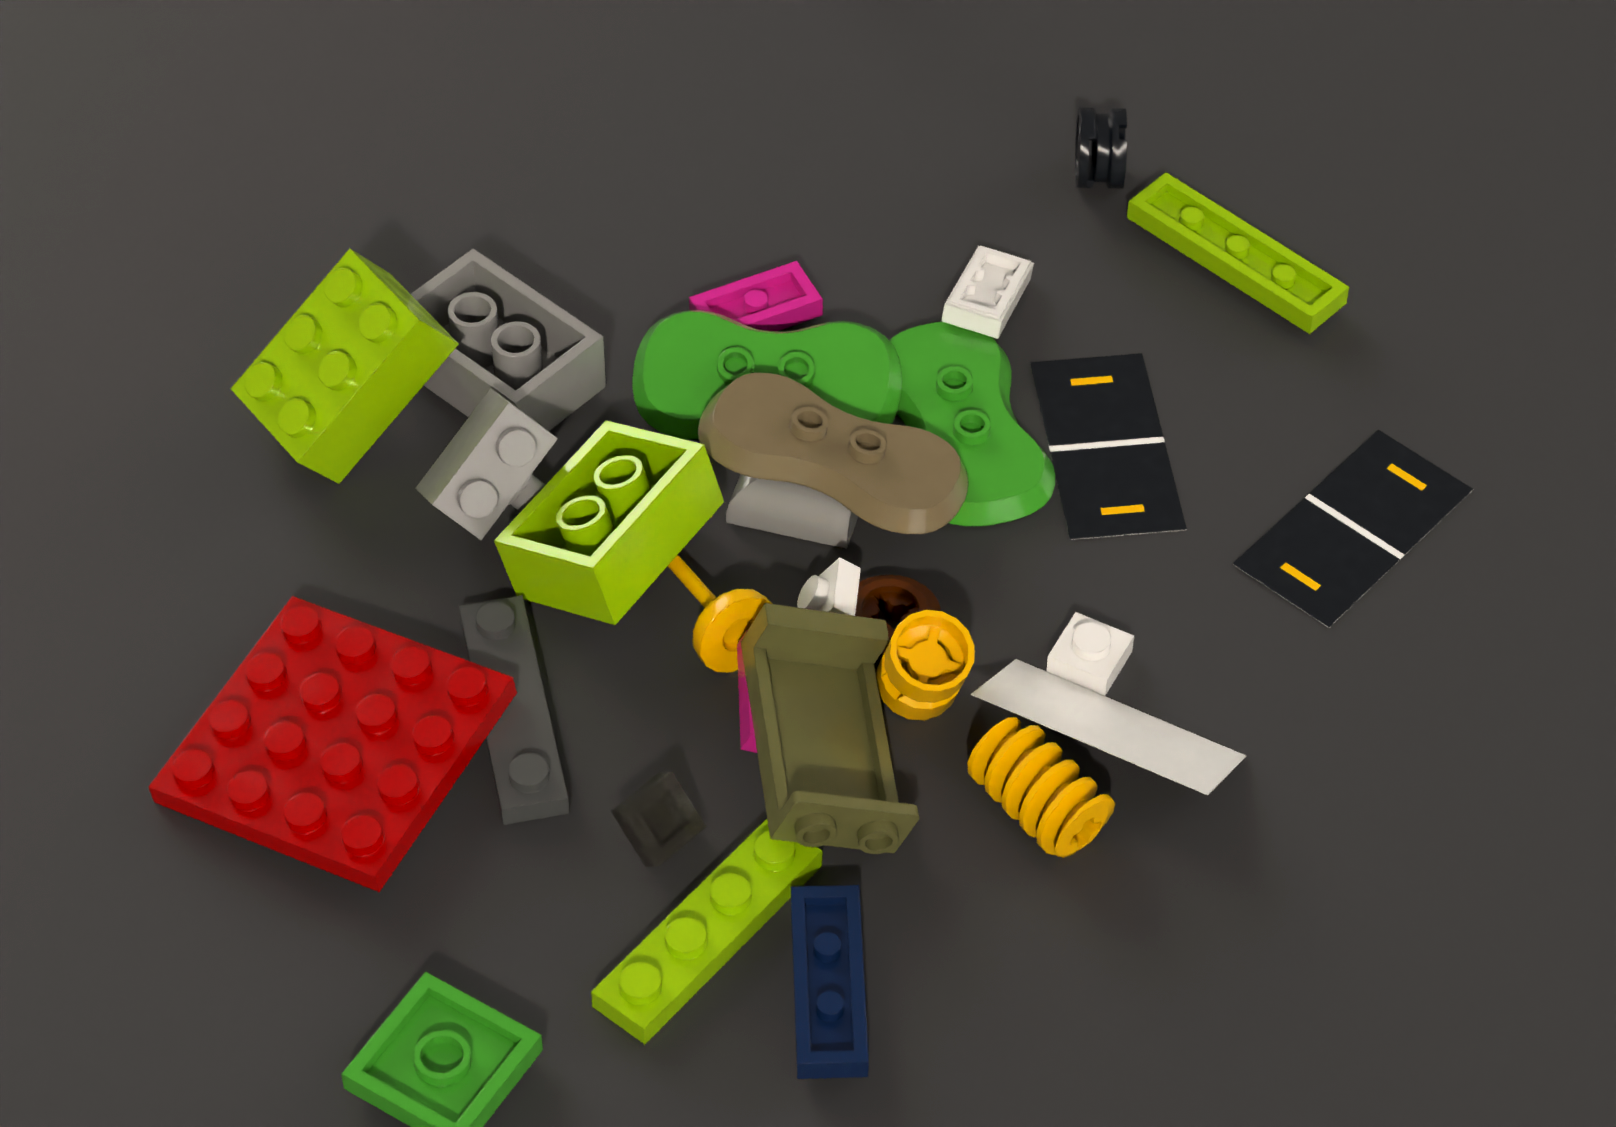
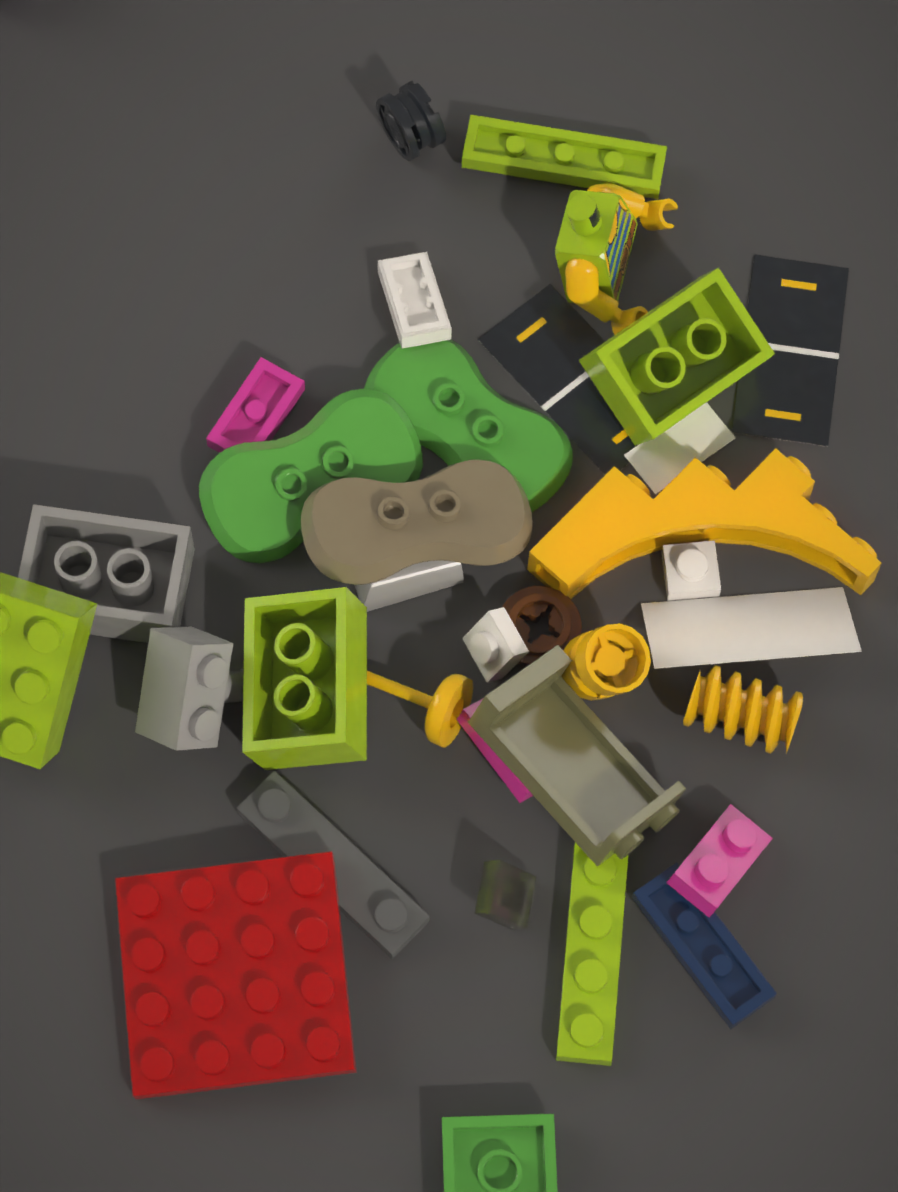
camera: 35 degrees left, 20 degrees up
none -> yellow arch [527,448,882,599]
none -> torso [555,183,678,335]
none -> lime brick [579,267,775,446]
none -> white sticker [624,402,735,494]
none -> dark pink plate [667,804,773,917]

